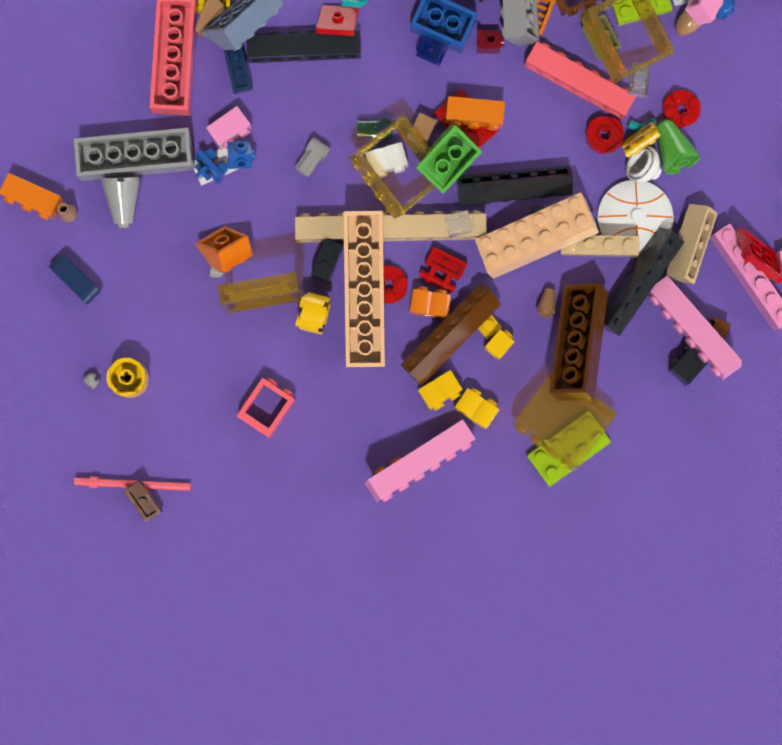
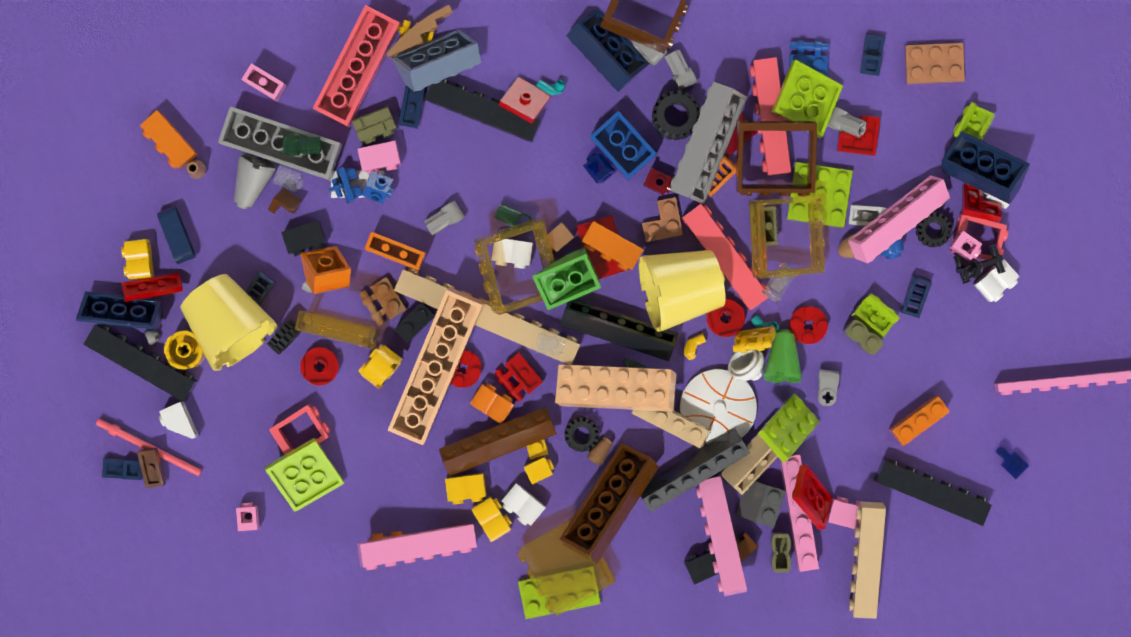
camera: 25 degrees right, 5 degrees up
none -> dark blue slope [76,291,163,329]
none -> black brick [83,324,198,402]
none -> dark blue slope [102,458,142,480]
none -> yellow brick [121,239,154,280]
none -> red plate [121,273,183,302]
none -> white slope [159,402,199,439]
none -> light yellow cone [180,274,277,371]
none -> bright pink brick [236,502,260,531]
none -> bright pink brick [241,63,287,102]
none -> dark blue slope [245,271,276,306]
none -> lime plate [265,438,344,512]
none -> black tyre [267,320,302,355]
none -> reddish brown panel [268,188,302,214]
none -> clear brick [272,165,304,192]
none -> black brick [281,220,327,257]
none -> clear green piece [283,135,322,156]
none -> red plate [300,347,339,386]
none -> olive brick [352,106,397,145]
none -> medium nougat plate [359,277,407,326]
none -> orange brick [364,232,427,271]
none -> white brick [502,483,546,526]
none -> black tyre [564,417,599,452]
none -> light yellow cone [638,250,725,332]
none -> nougat plate [642,197,683,242]
none -> yellow arm [683,334,706,360]
none -> dark grey slope [736,481,785,528]
none -> lime plate [757,393,820,463]
none -> olive brick [770,531,791,573]
none -> light grey piece [818,369,839,406]
none -> olive brick [843,320,884,355]
none -> lime bracket [852,293,900,339]
none -> dark blue slope [901,274,932,318]

